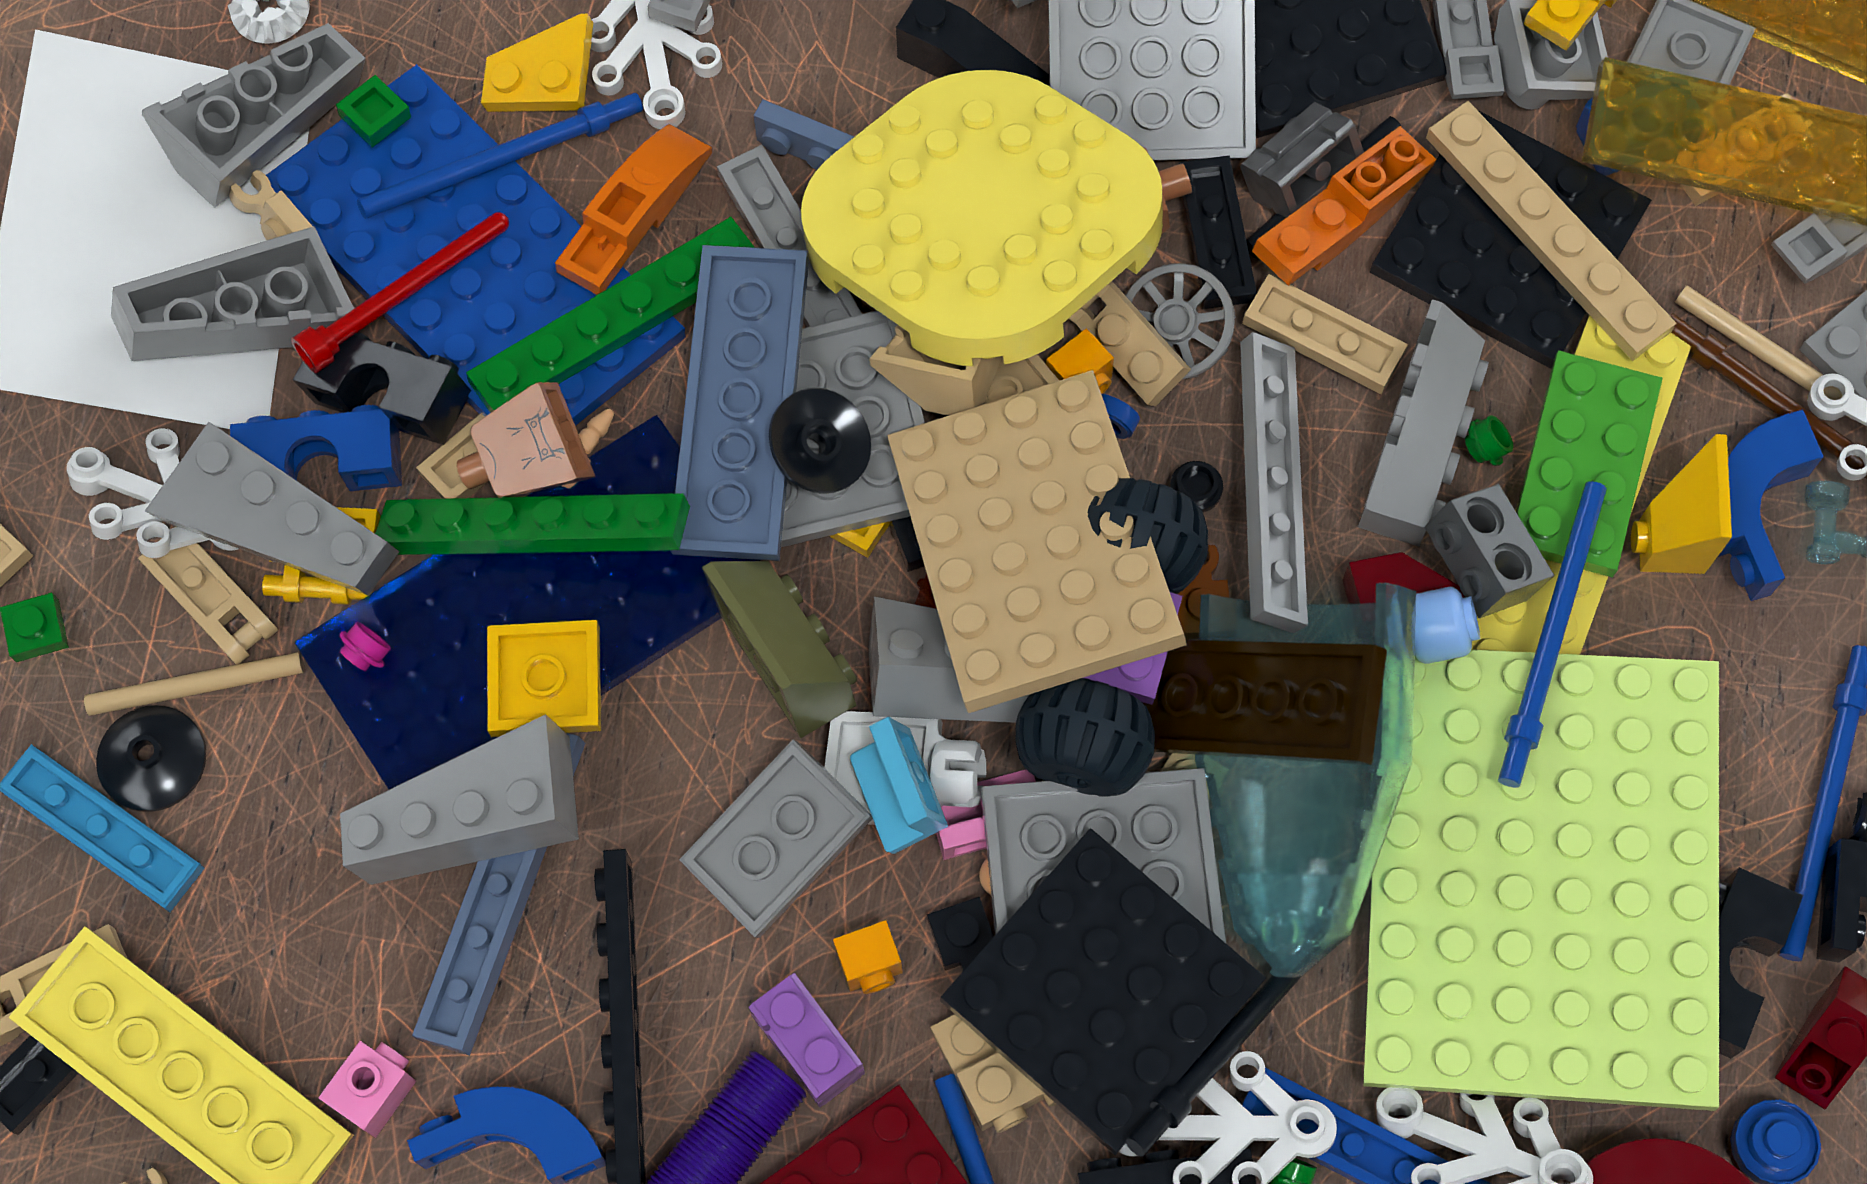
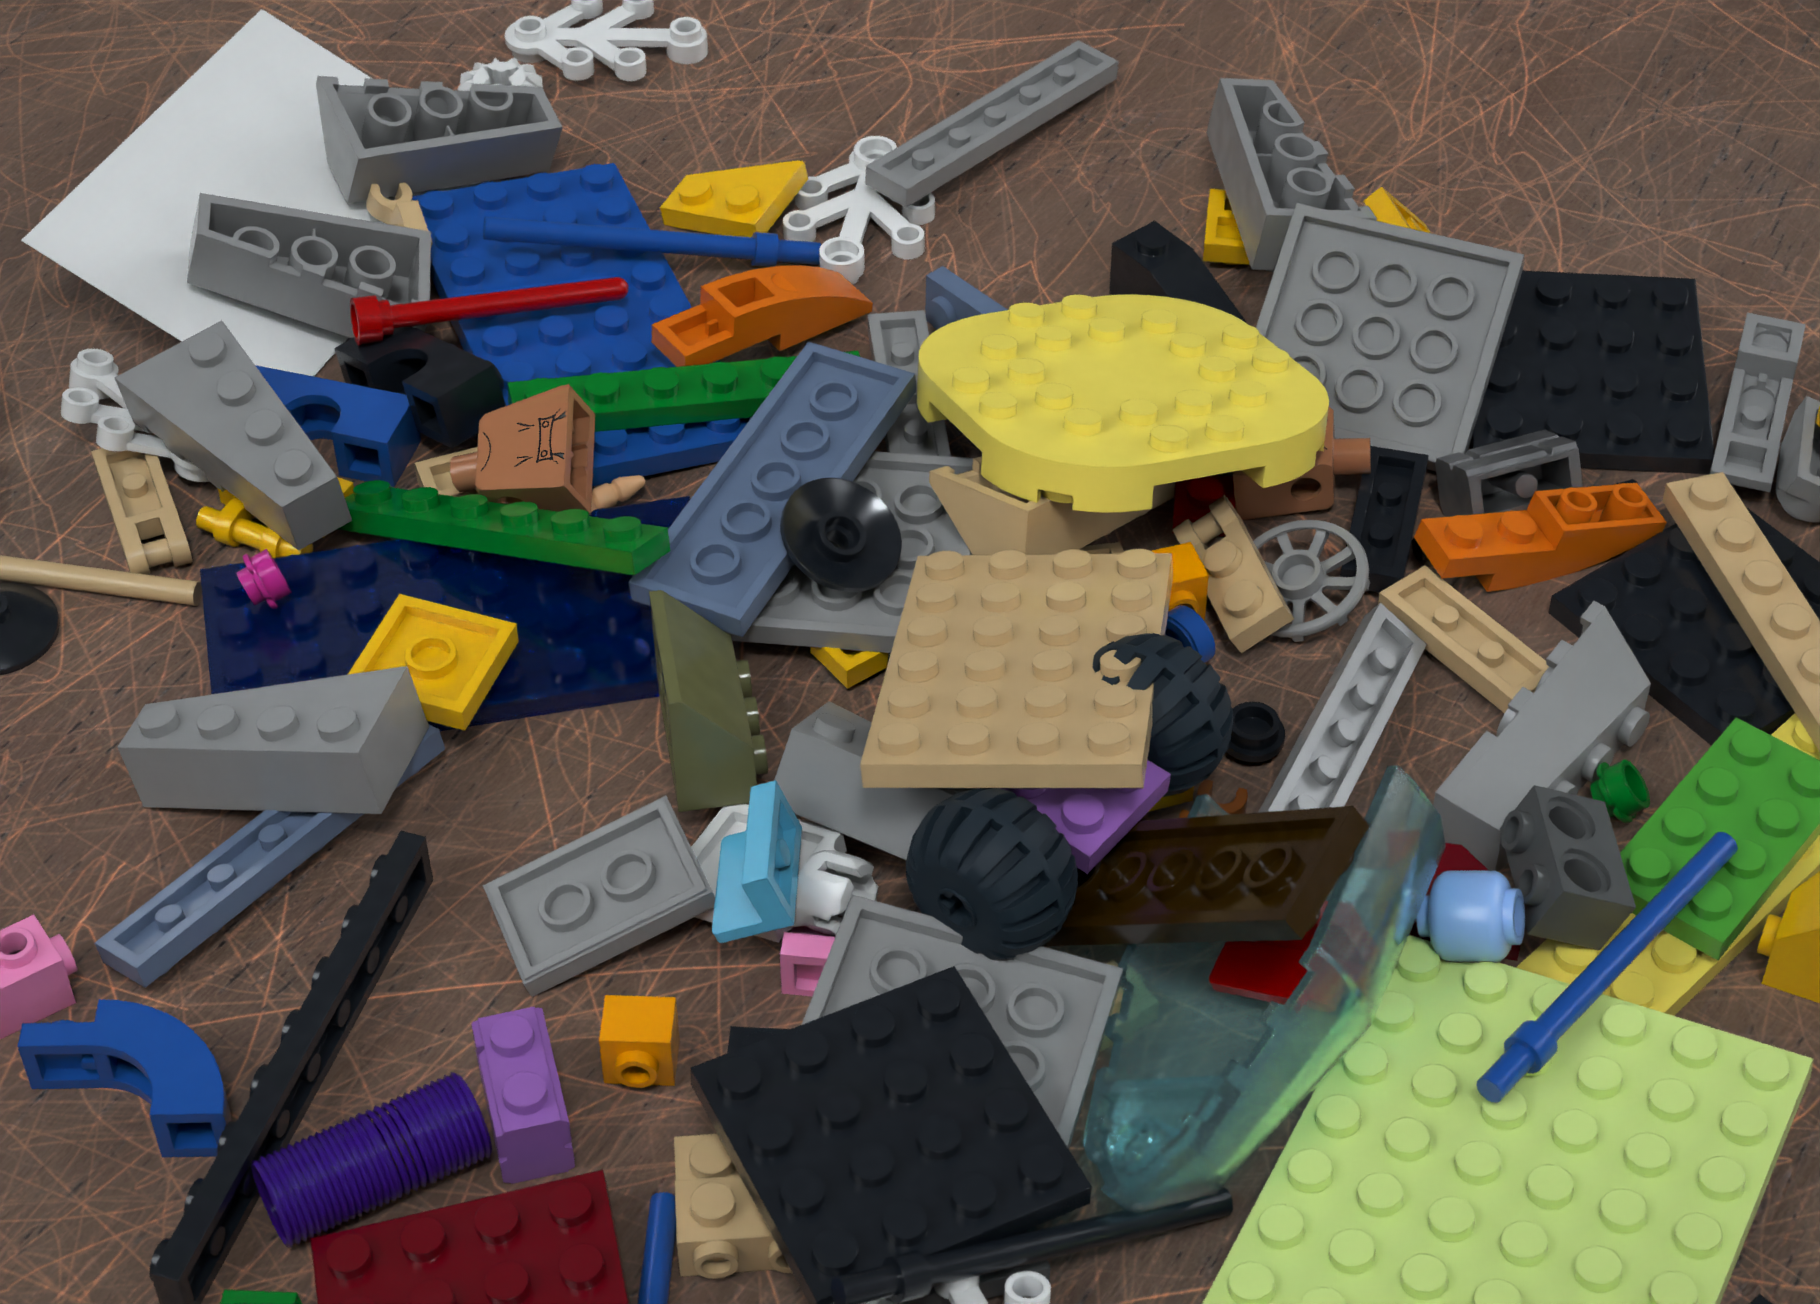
camera: 20 degrees right, 25 degrees down
green plate [336,75,411,148] -> none

